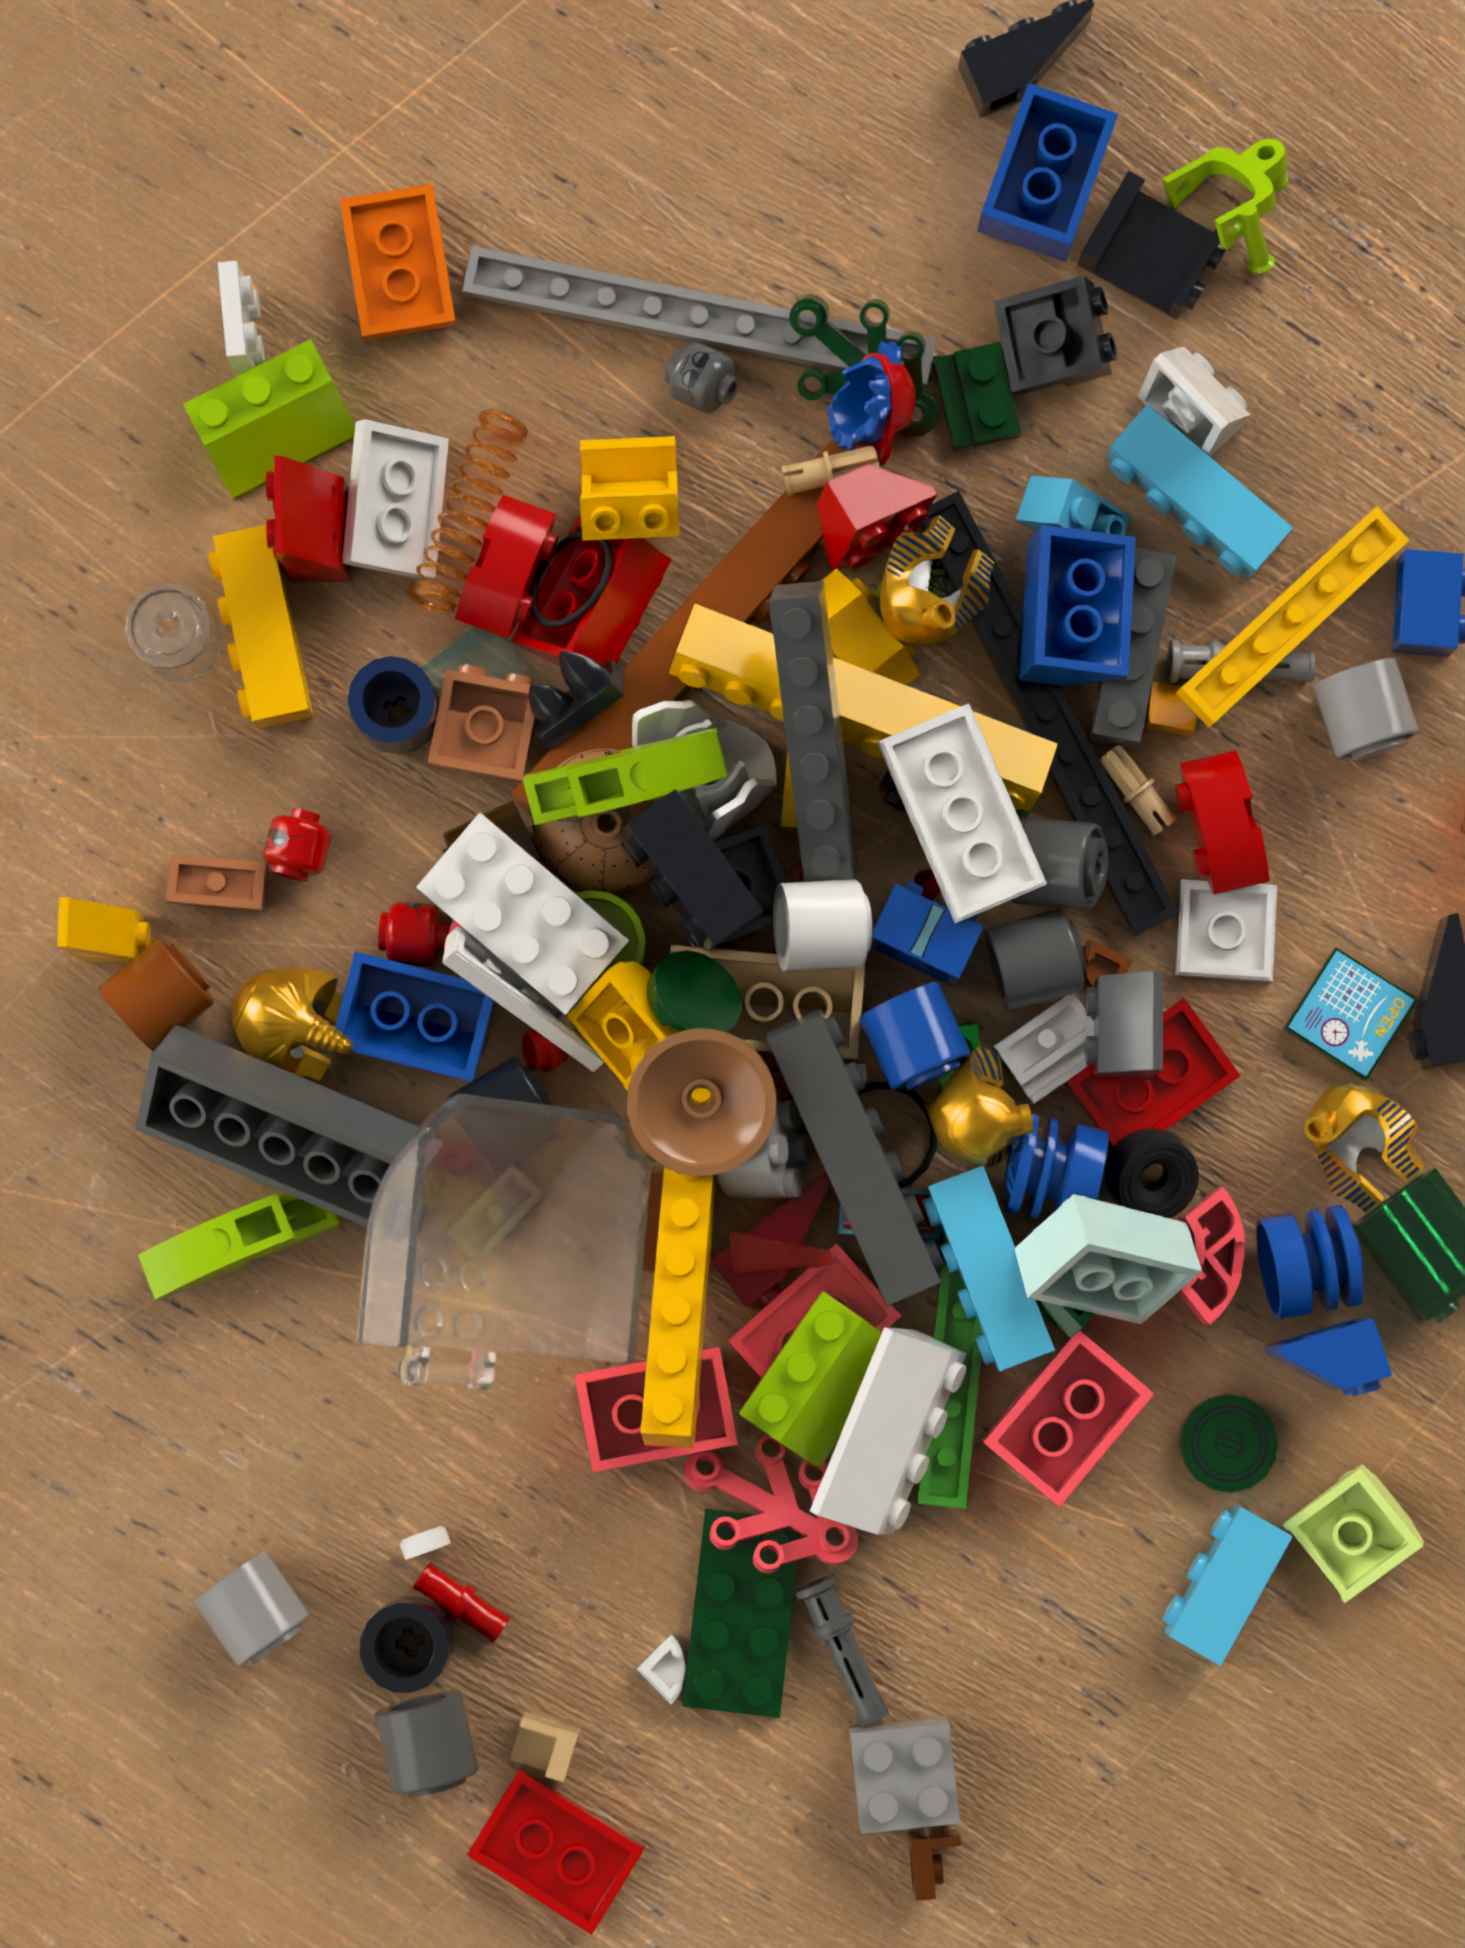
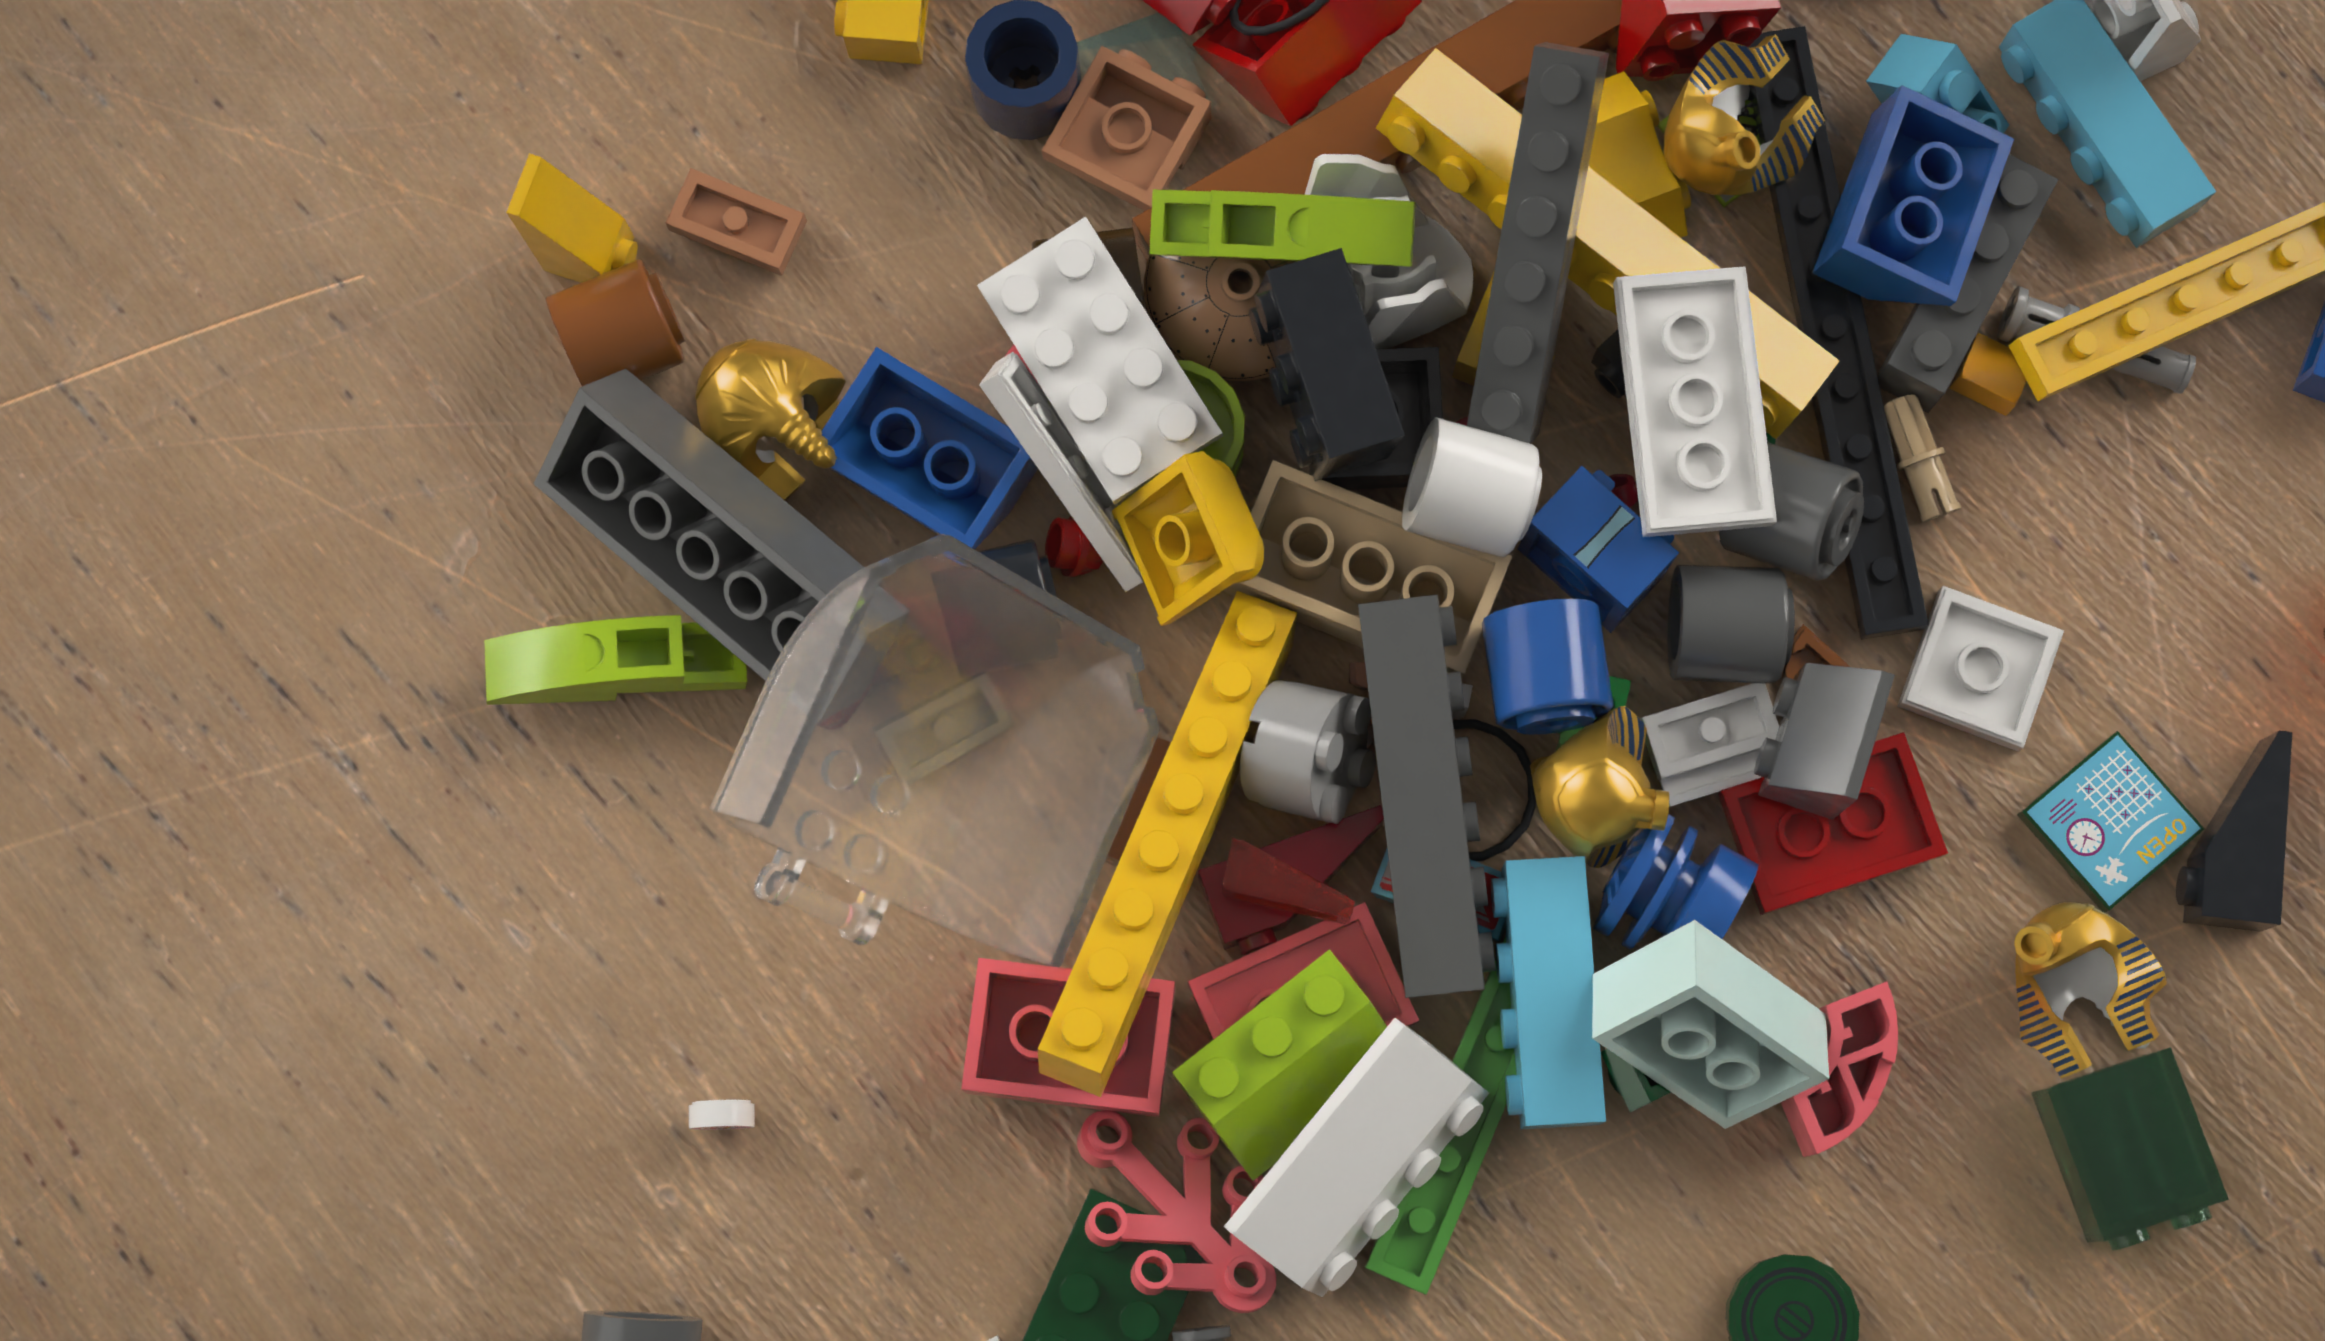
camera: 20 degrees right, 5 degrees down
light grey piece [193,1550,310,1667] -> none
red head [263,808,332,882] -> none
black piece [360,1597,454,1693] -> none
red head [378,902,450,966] -> none
red pin [412,1562,511,1643] -> none
black tile [528,651,624,750] -> none
medium nougat dish [627,1028,776,1176] -> none
dark green tile [647,950,742,1033] -> none
coral brick [980,1330,1154,1507] -> none
black tyre [1105,1128,1199,1219] -> none
red brick [1175,750,1270,895] -> none
blue wheel [1256,1205,1364,1320] -> none
blue slope [1265,1318,1392,1396] -> none
light grey piece [1312,658,1420,762] -> none

